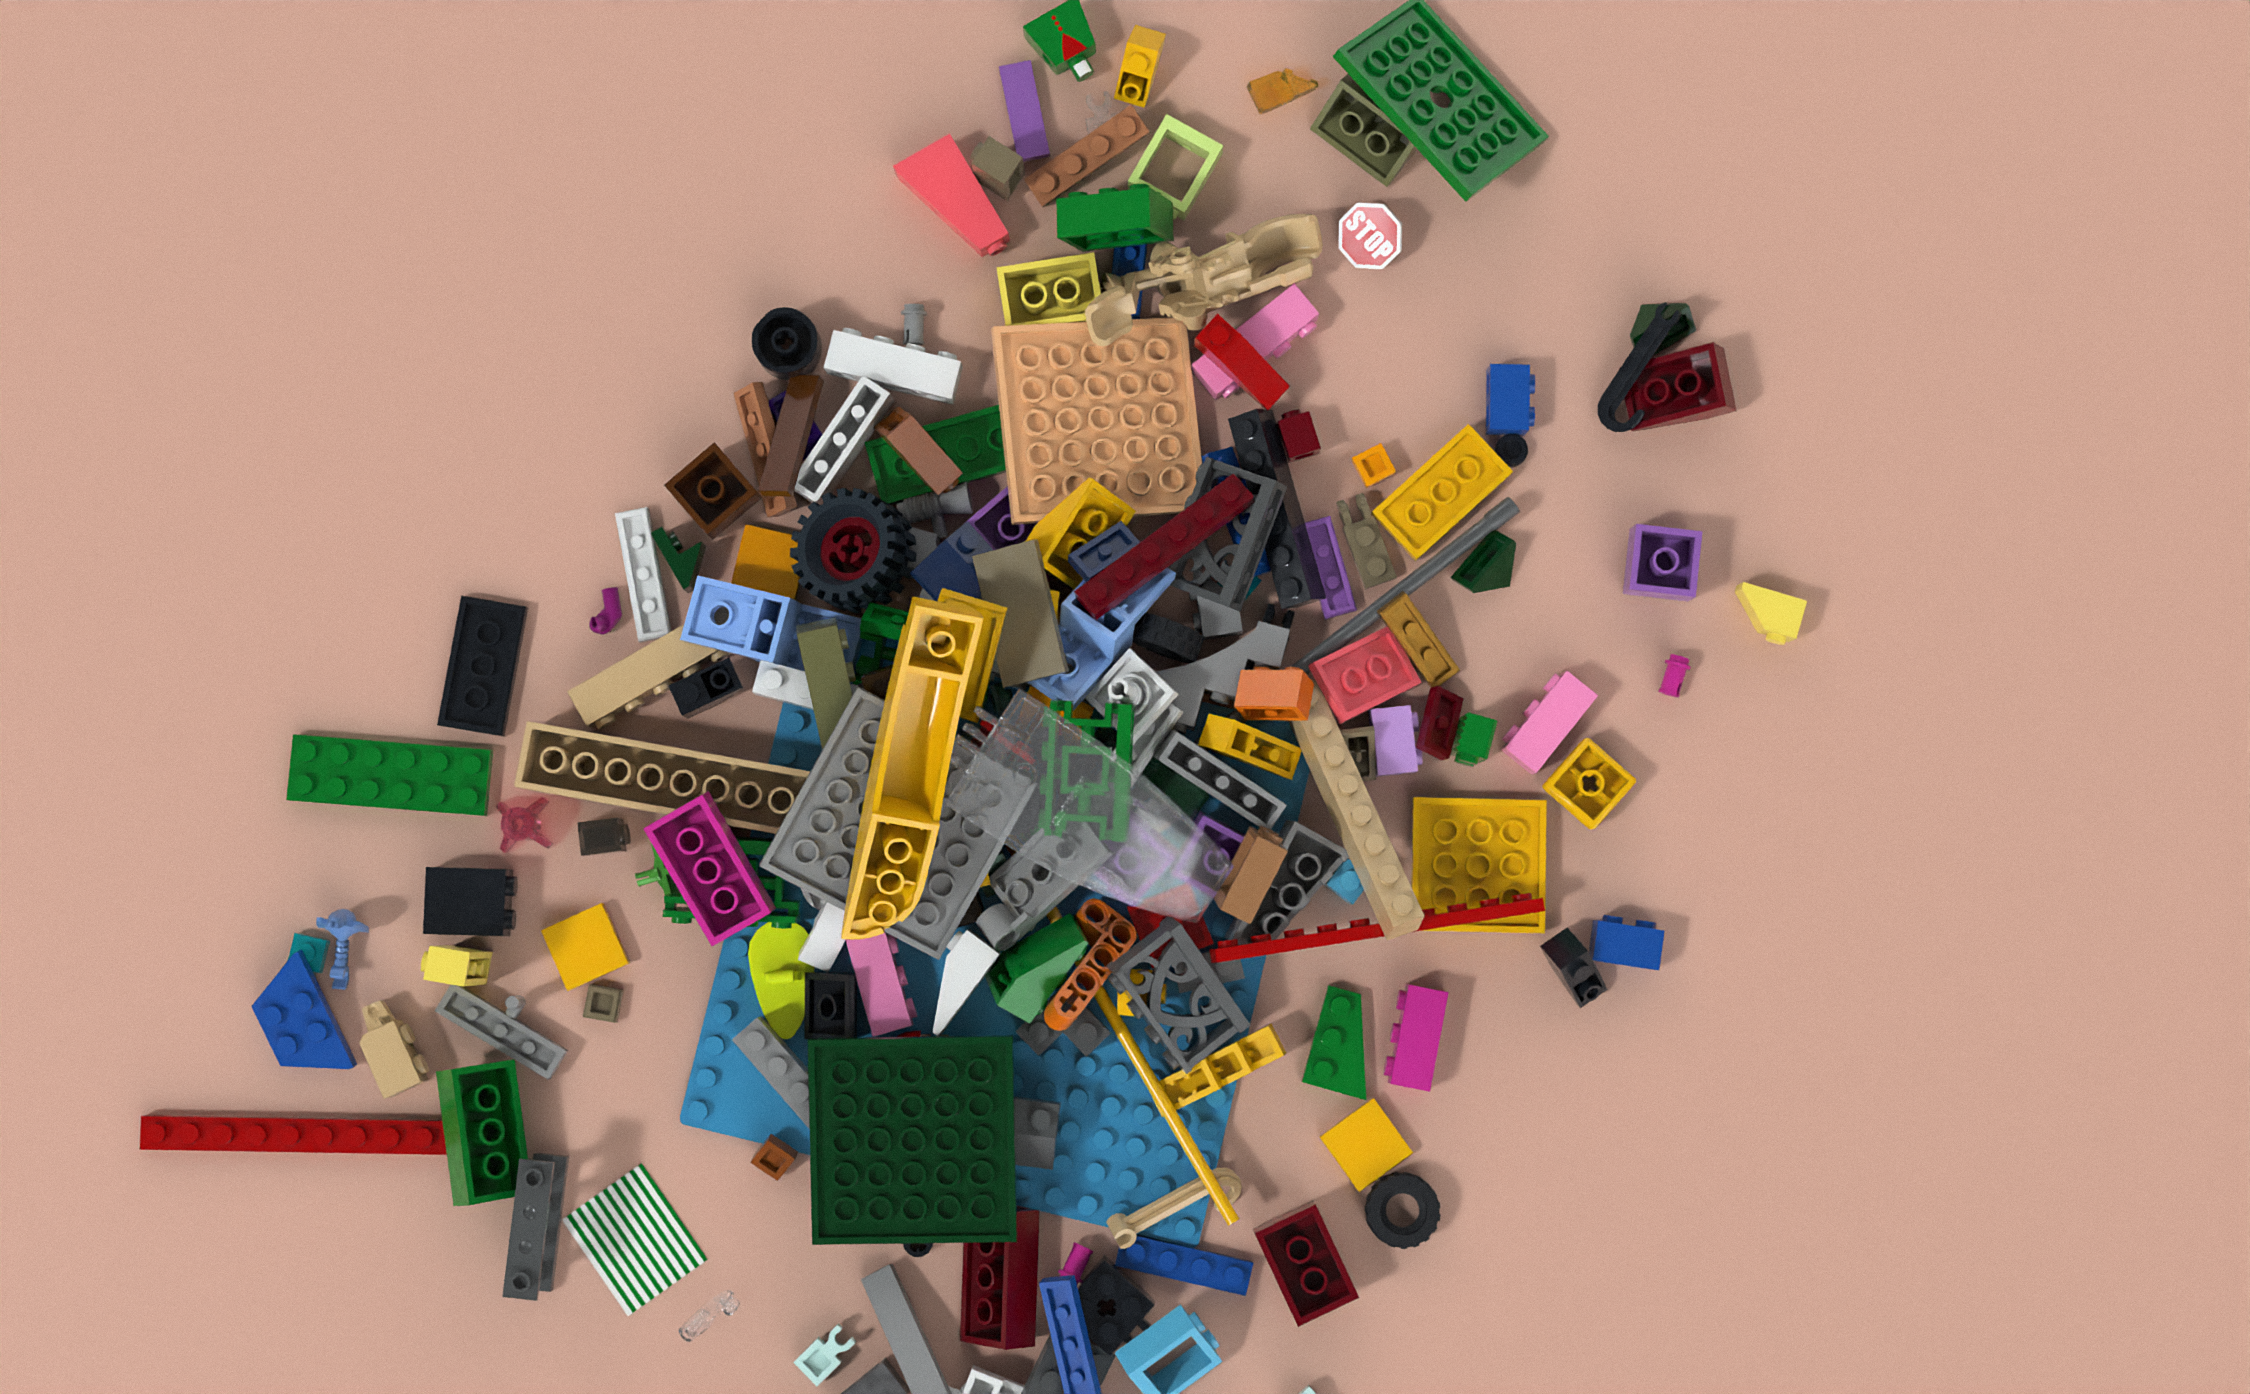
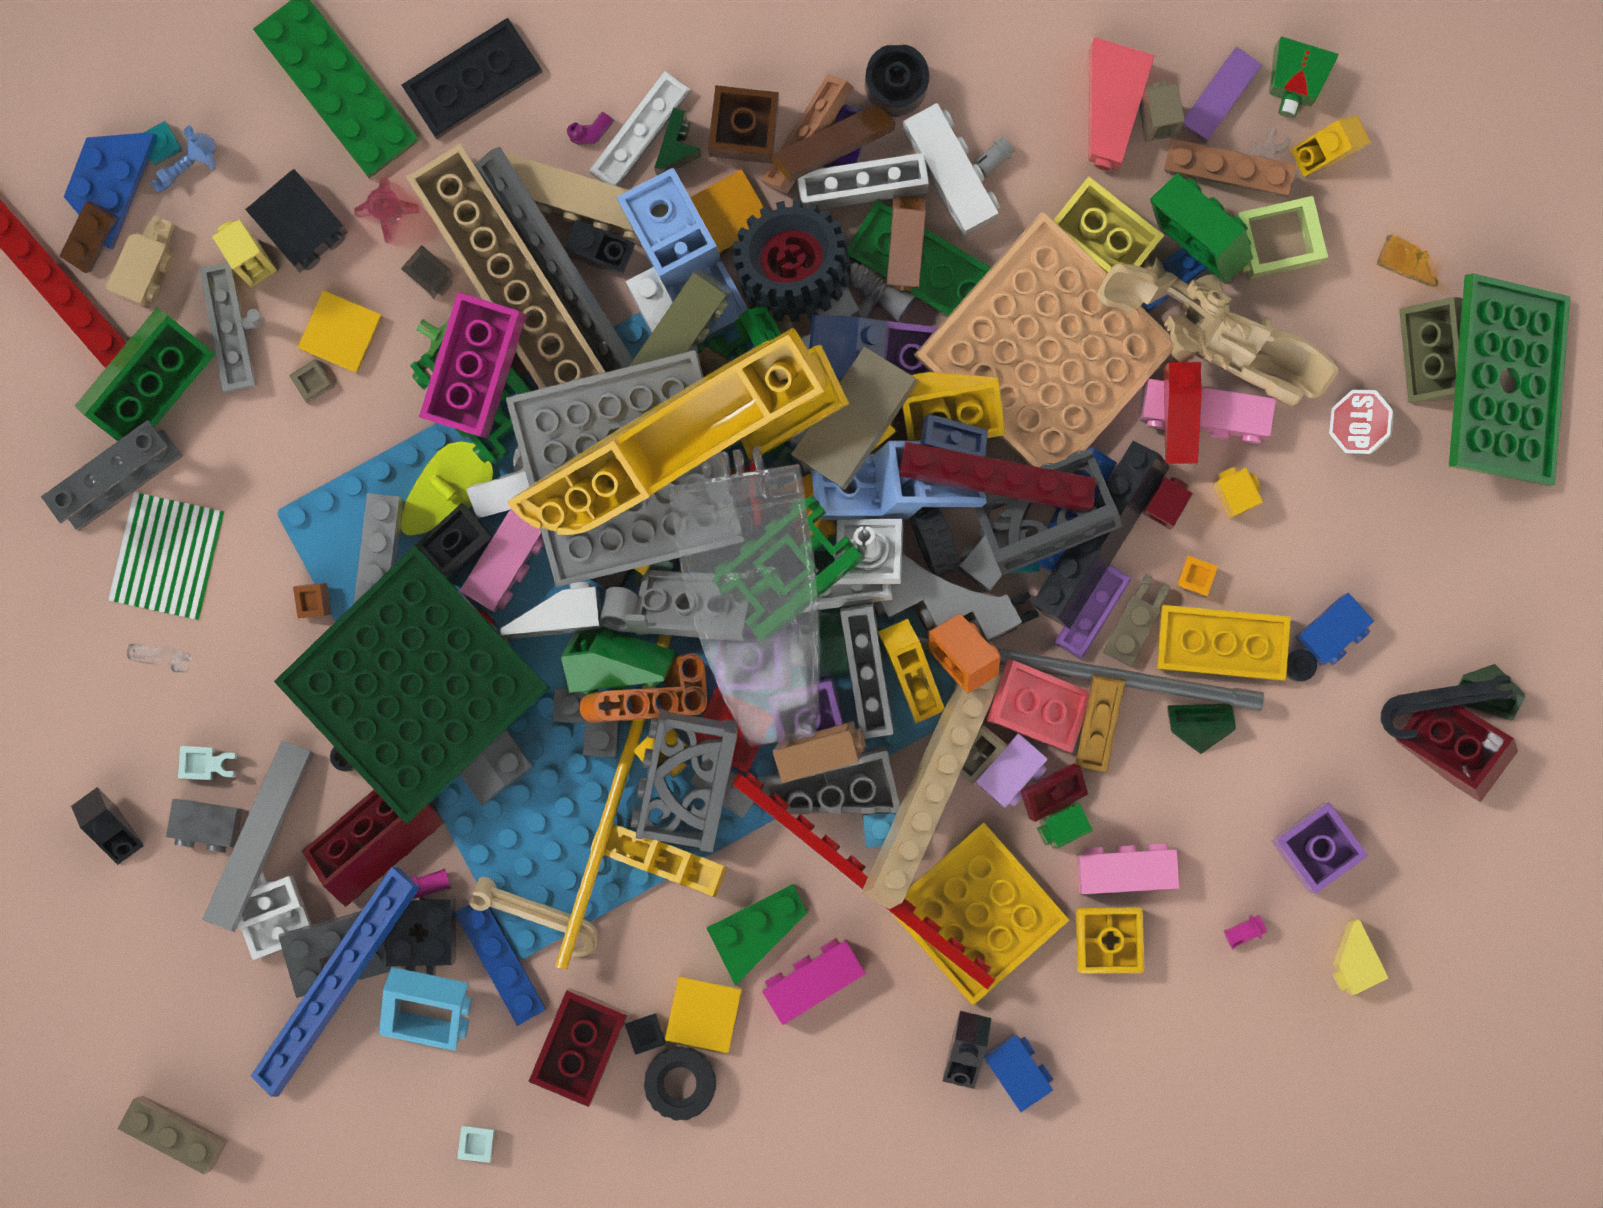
camera: 45 degrees right, 0 degrees up
none -> reddish brown plate [59,201,117,273]
none -> dark grey plate [475,146,633,372]
none -> black tile [625,1013,666,1055]
none -> yellow brick [1213,466,1263,519]

